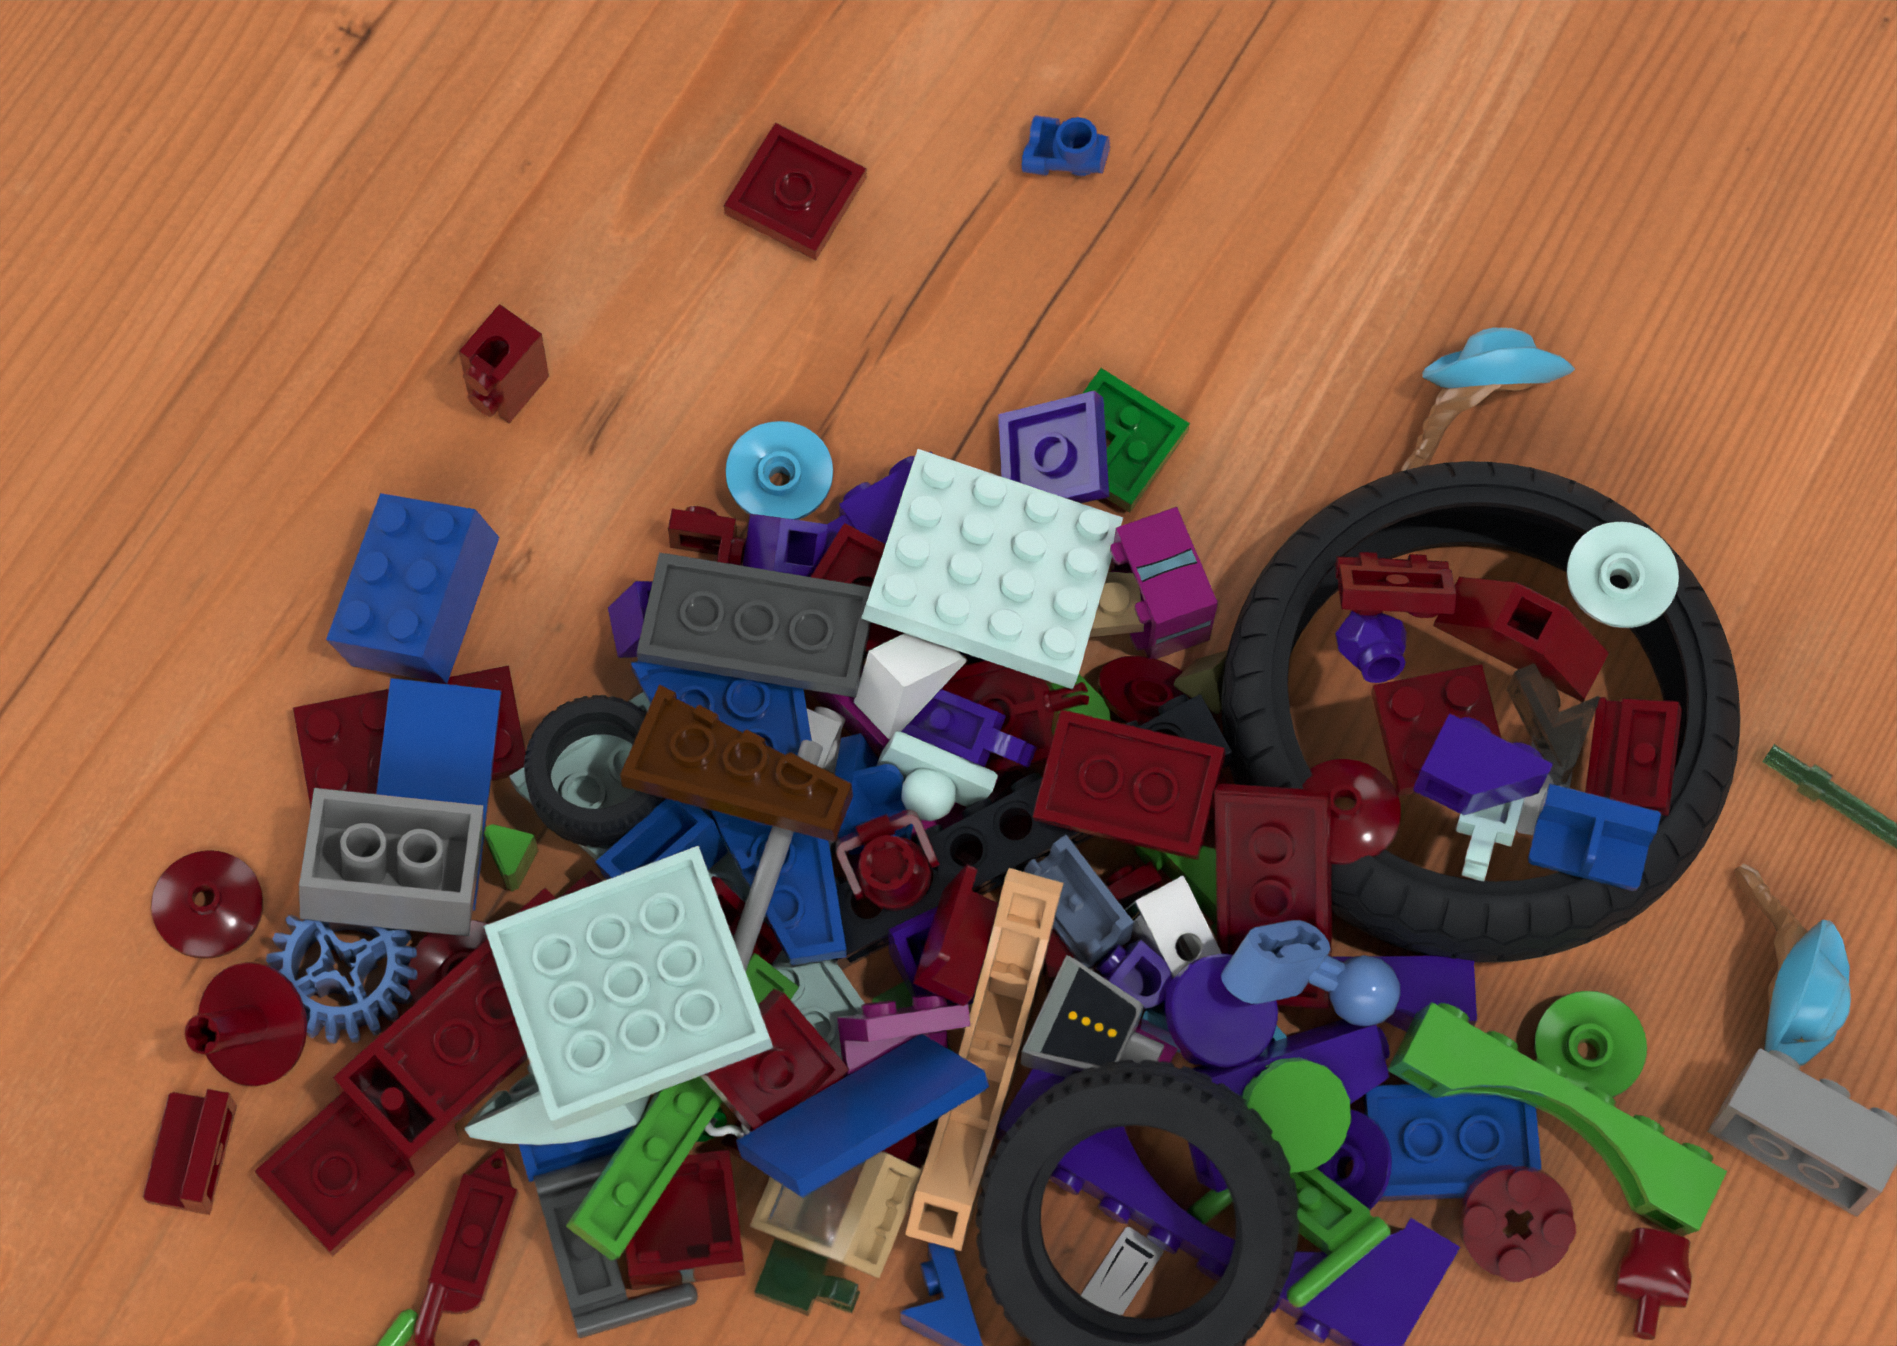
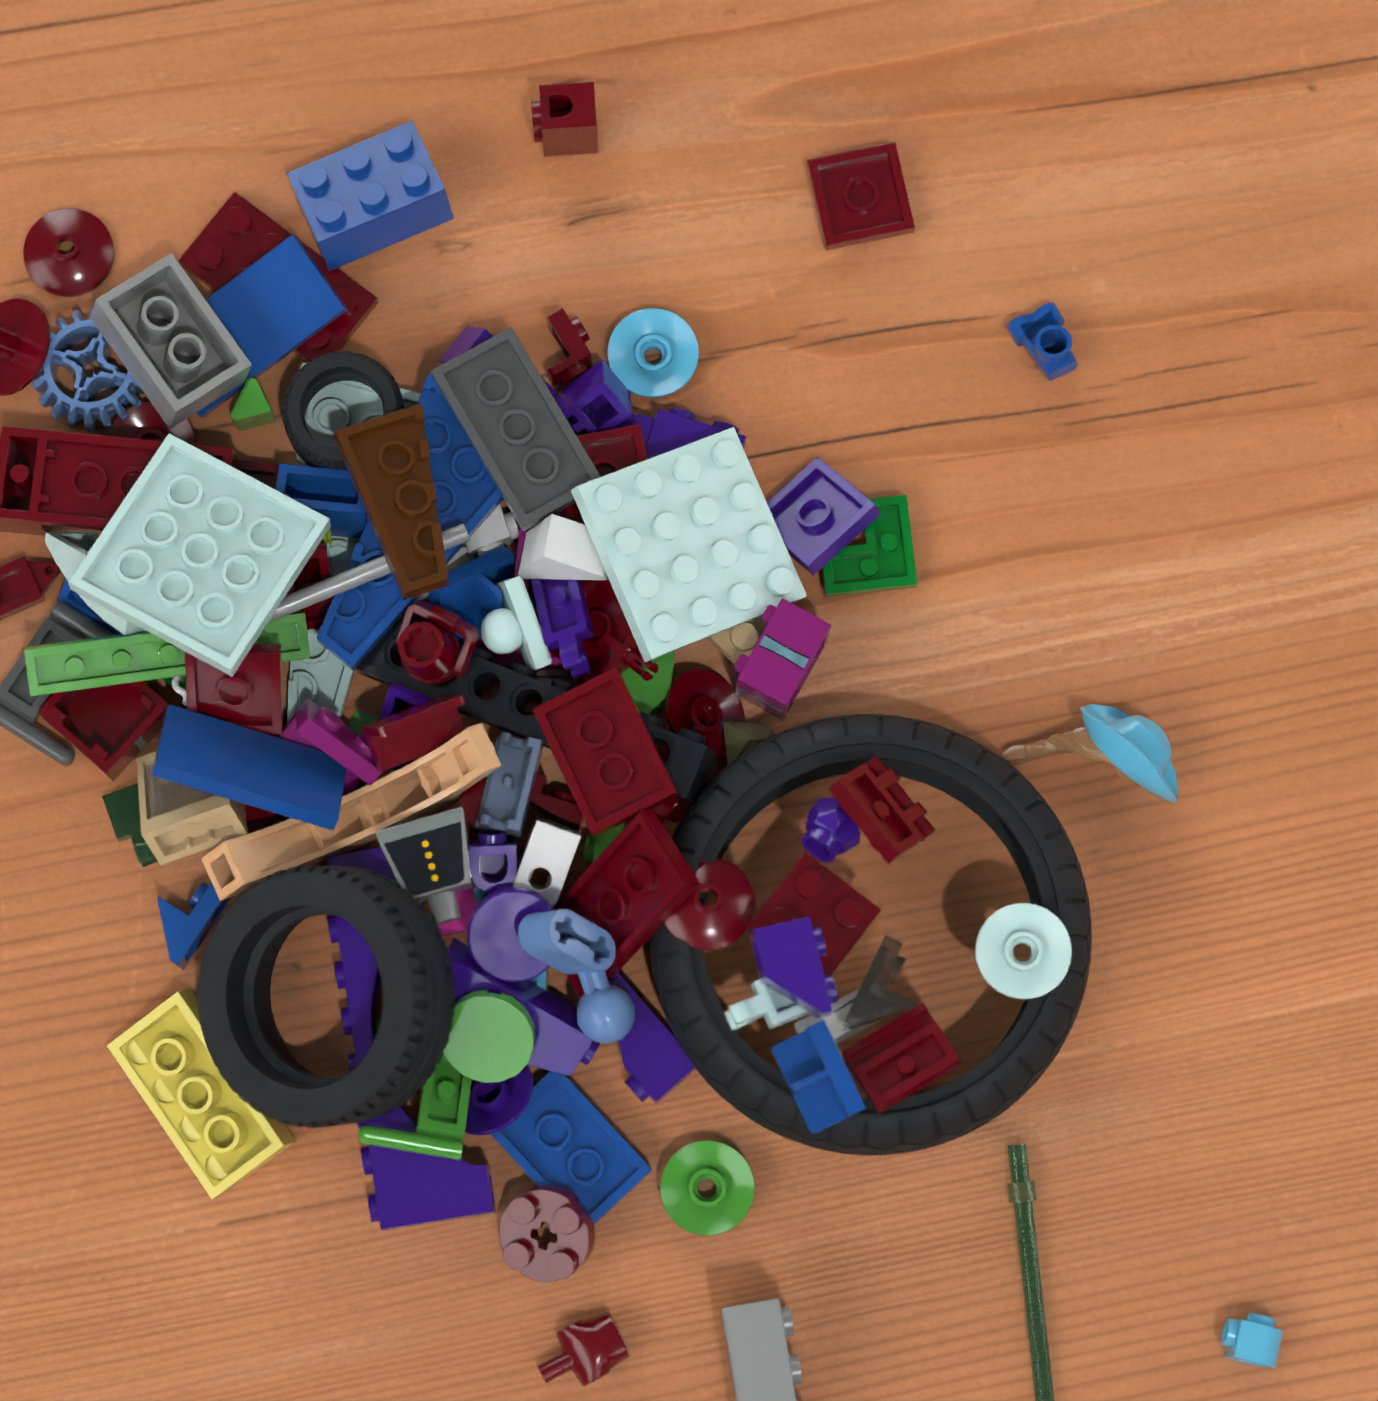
camera: 50 degrees right, 10 degrees up
white sticker [1081,1227,1164,1315] -> none
bright green arch [1387,1002,1727,1236] -> none
dark red slope [1433,577,1609,703] -> none
medium azure hat [1734,864,1851,1066] -> none

